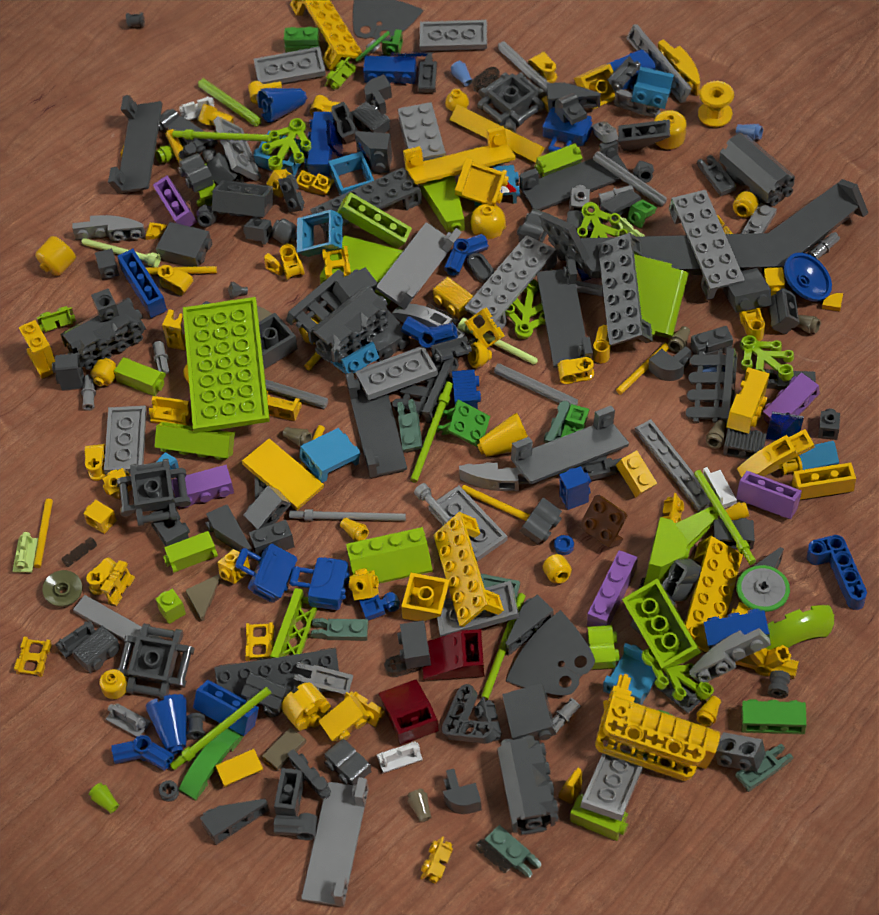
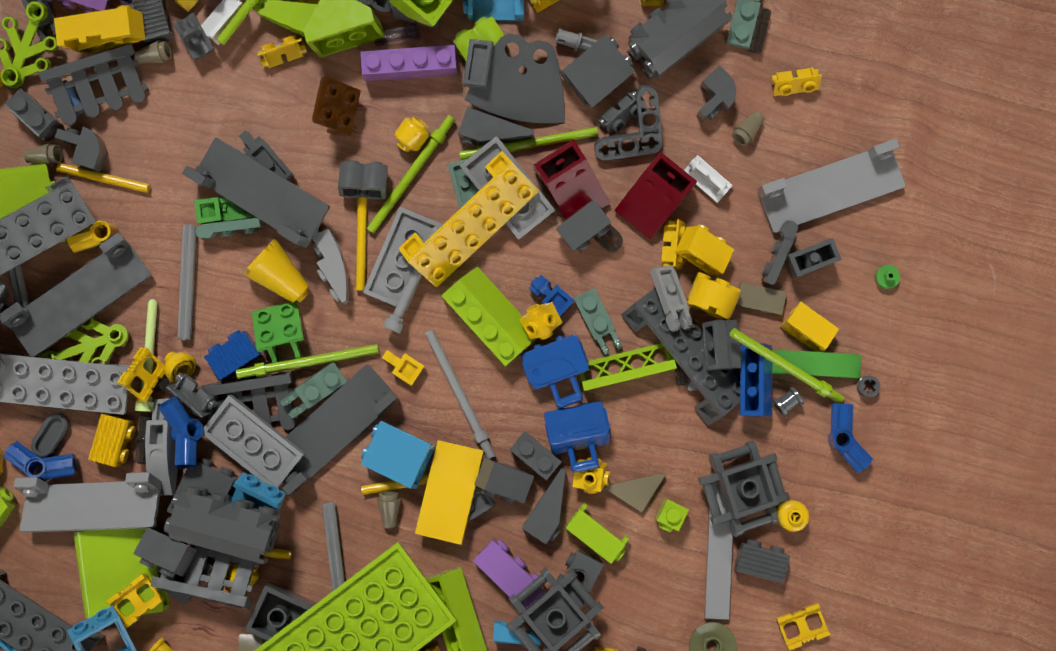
camera: 120 degrees left, 30 degrees up
dark grey hinge [55,621,96,658] -> none
yellow piece [86,557,124,595] -> none
lime cone [89,783,119,814] -> none
yellow piece [100,560,135,607] -> none
light grey hinge [106,703,151,737] -> none
blue cone [146,694,187,754] -> none
dark grey slope [200,799,270,845] -> none
yellow piece [245,622,275,661] -> none
yellow hinge [267,391,302,421] -> none
dark grey piece [274,813,317,840] -> none
dark grey brick [324,739,372,785] -> none
lime brick [337,192,412,249] -> none
yellow cone [340,518,369,542] -> none
yellow slope [401,573,450,621] -> none
blue tile [554,535,574,555] -> none
yellow piece [557,357,594,384] -> none
blue brick [559,466,591,510] -> none
yellow brick [616,450,657,498] -> none
light grey tile [635,419,713,512] -> none
none -> dark grey hips [173,13,215,61]
none -> lime bar [367,115,455,233]
none -> yellow plate [382,350,424,386]
none -> dark grey tile [463,39,494,90]
none -> bright green tile [874,265,900,289]

